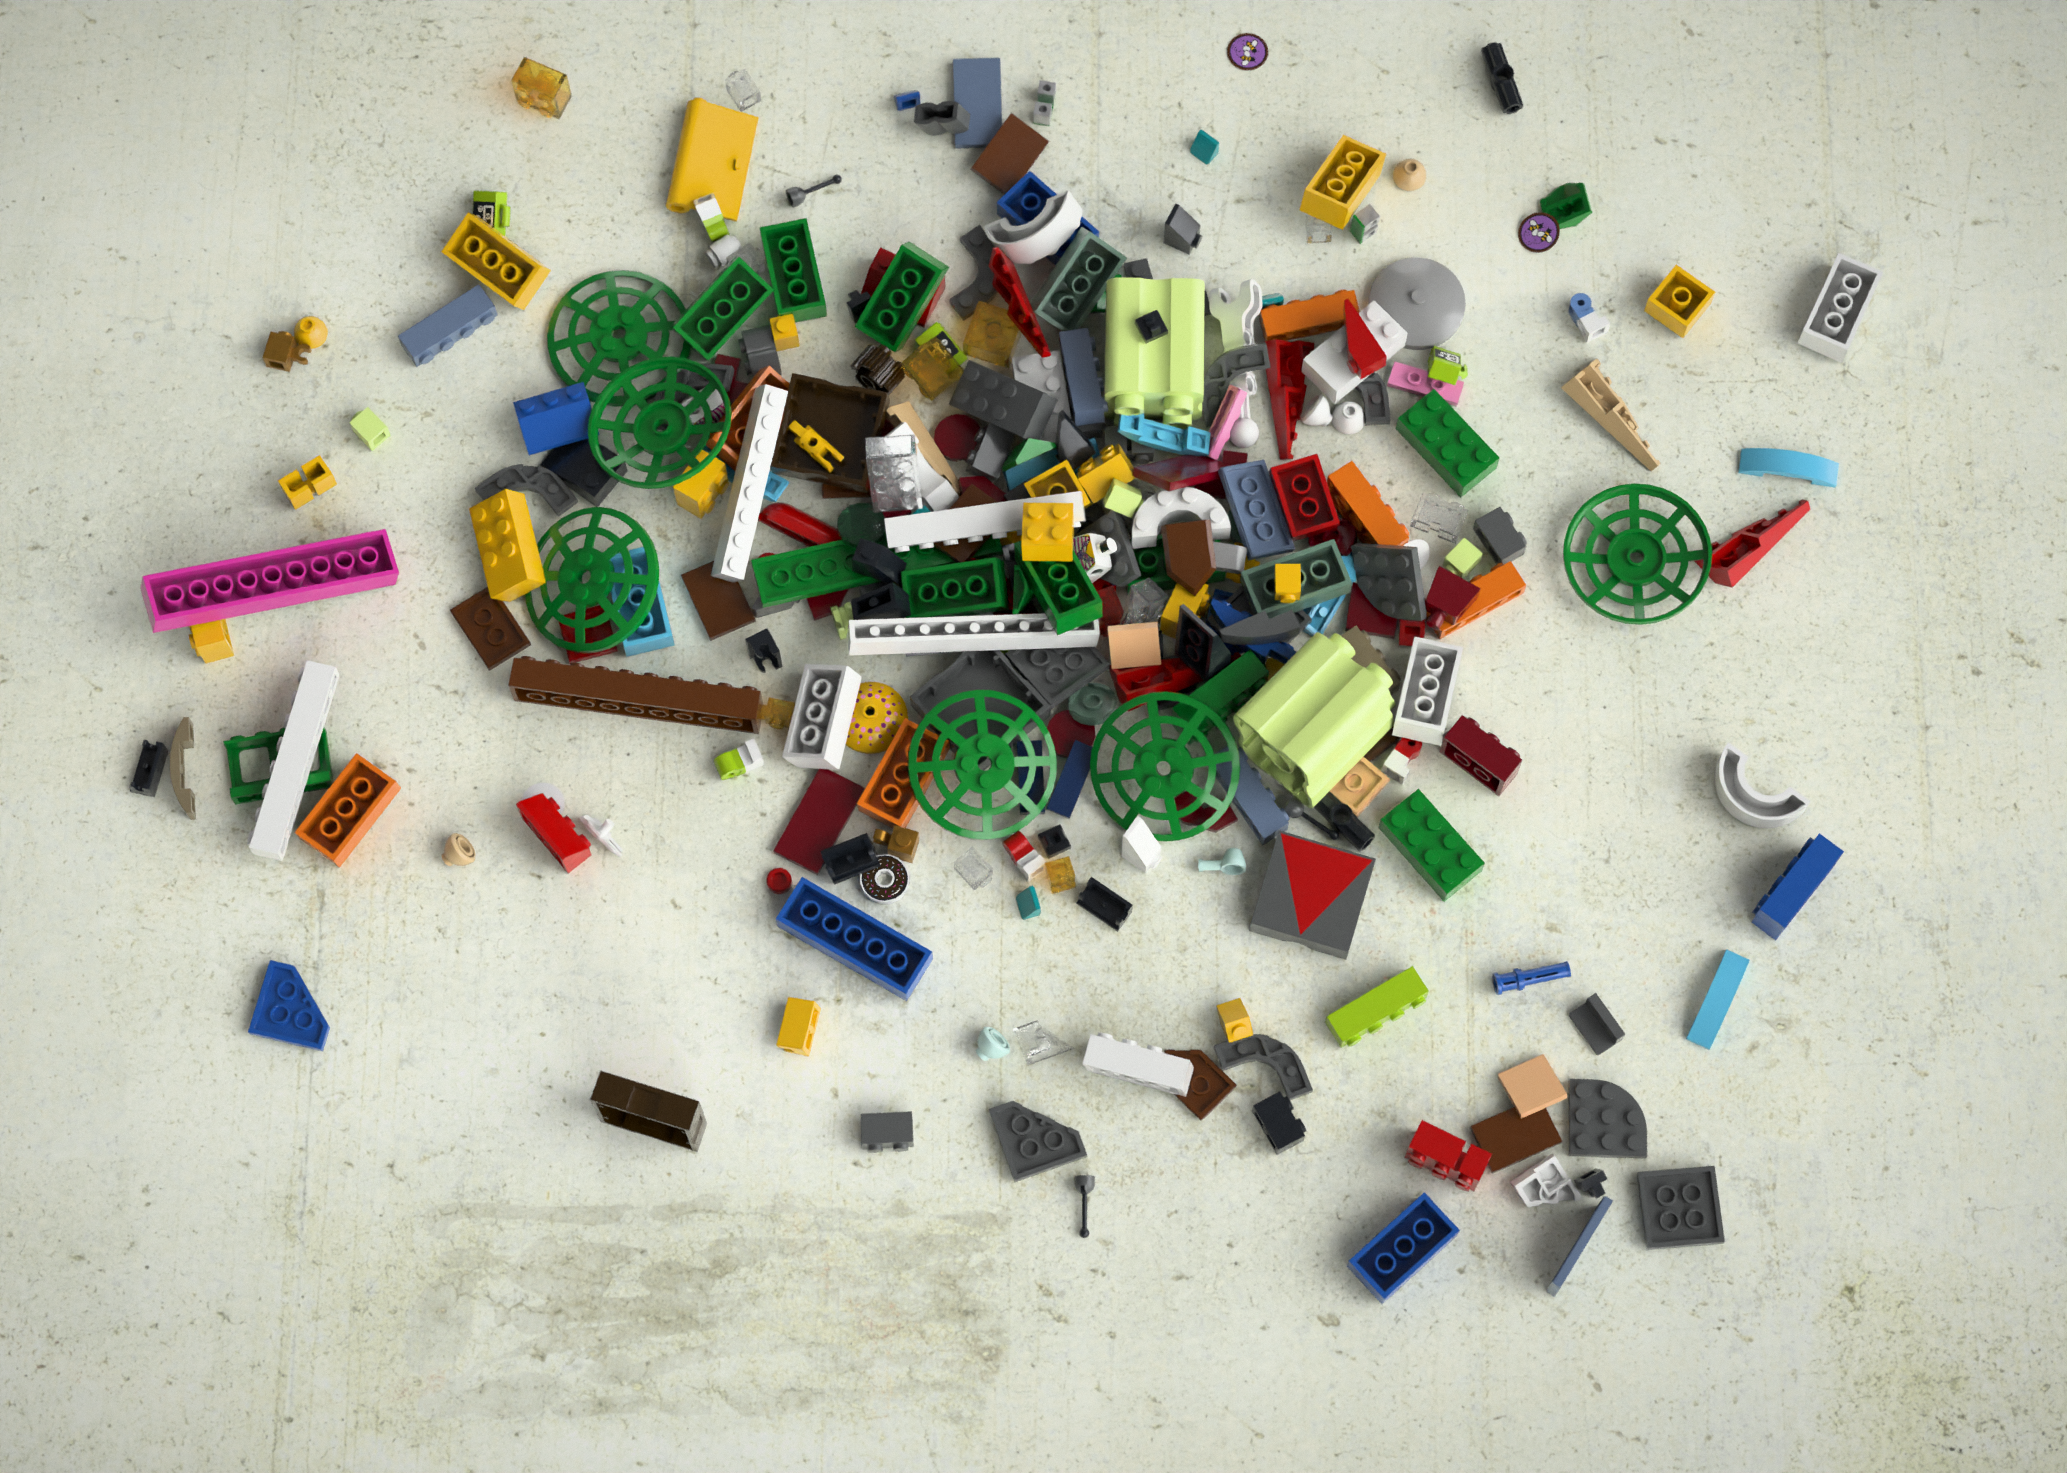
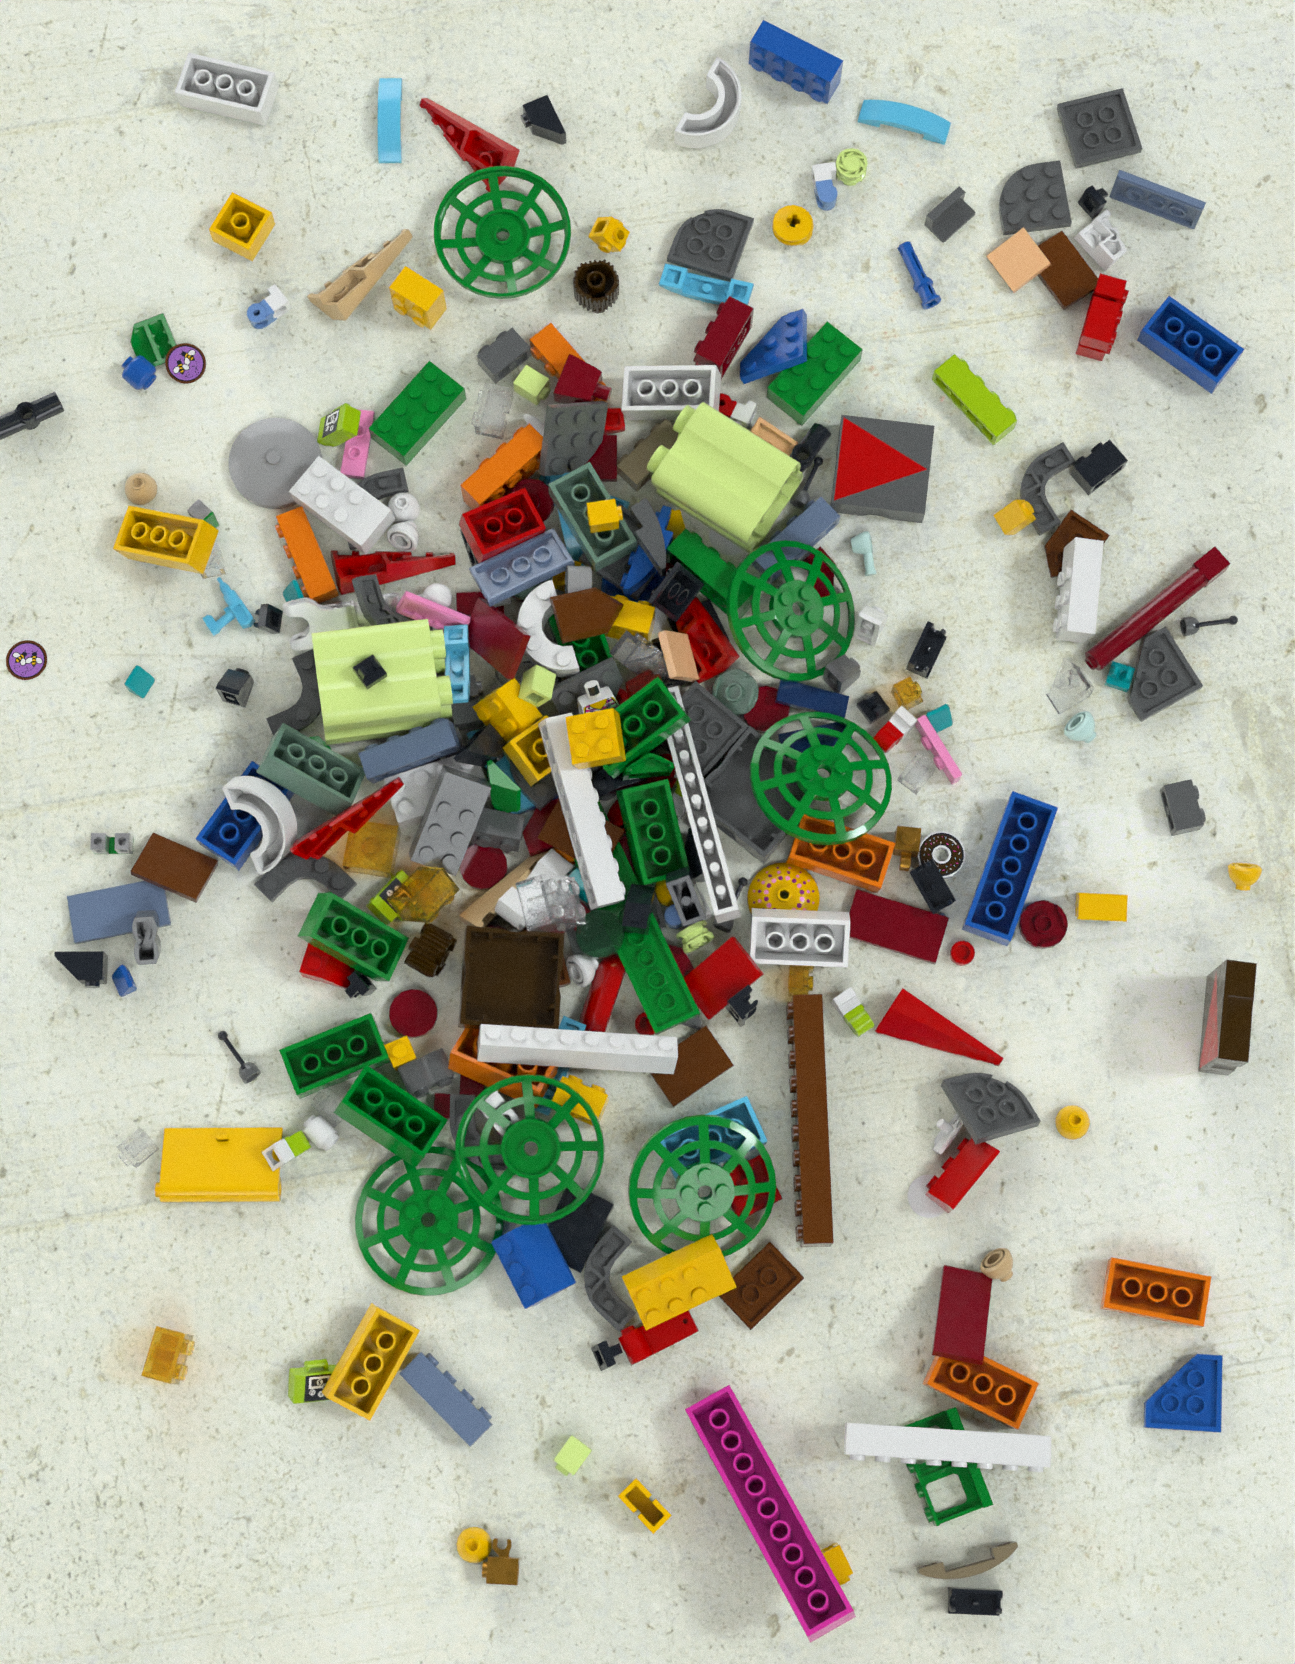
camera: 100 degrees left, 5 degrees up
yellow hinge [788,420,844,473] -> none
red slope [1343,298,1387,379] -> none
none -> black slope [54,951,108,988]
none -> blue head [122,355,157,390]
none -> medium azure piece [202,577,255,636]
none -> black tile [254,604,283,634]
none -> yellow brick [389,266,447,330]
none -> dark red tile [389,989,438,1038]
none -> black slope [521,95,566,145]
none -> white brick [566,954,599,987]
none -> dark brown brick [573,259,619,314]
none -> yellow brick [588,216,630,253]
none -> black tile [591,1341,623,1371]
none -> red door [618,1310,699,1366]
none -> medium azure slope [659,263,754,305]
none -> dark grey plate [667,209,754,282]
none -> red tile [684,936,764,1020]
none -> hinge [713,877,748,933]
none -> blue plate [740,309,807,384]
none -> yellow piece [772,205,814,246]
none -> leg [811,162,837,211]
none -> flat silver slope [823,654,861,694]
none -> yellowish green wheel [836,148,868,186]
none -> red wedge [874,988,1004,1066]
none -> bright pink plate [915,715,962,785]
none -> dark red tile [932,1265,992,1365]
none -> dark grey plate [941,1073,1041,1144]
none -> dark red tile [1019,900,1068,949]
none -> yellow brick [1055,1105,1090,1140]
none -> dark red brick [1085,547,1231,671]
none -> orange brick [1100,1257,1211,1328]
none -> teal tile [1104,661,1135,692]
none -> yellow brick [1228,862,1262,891]

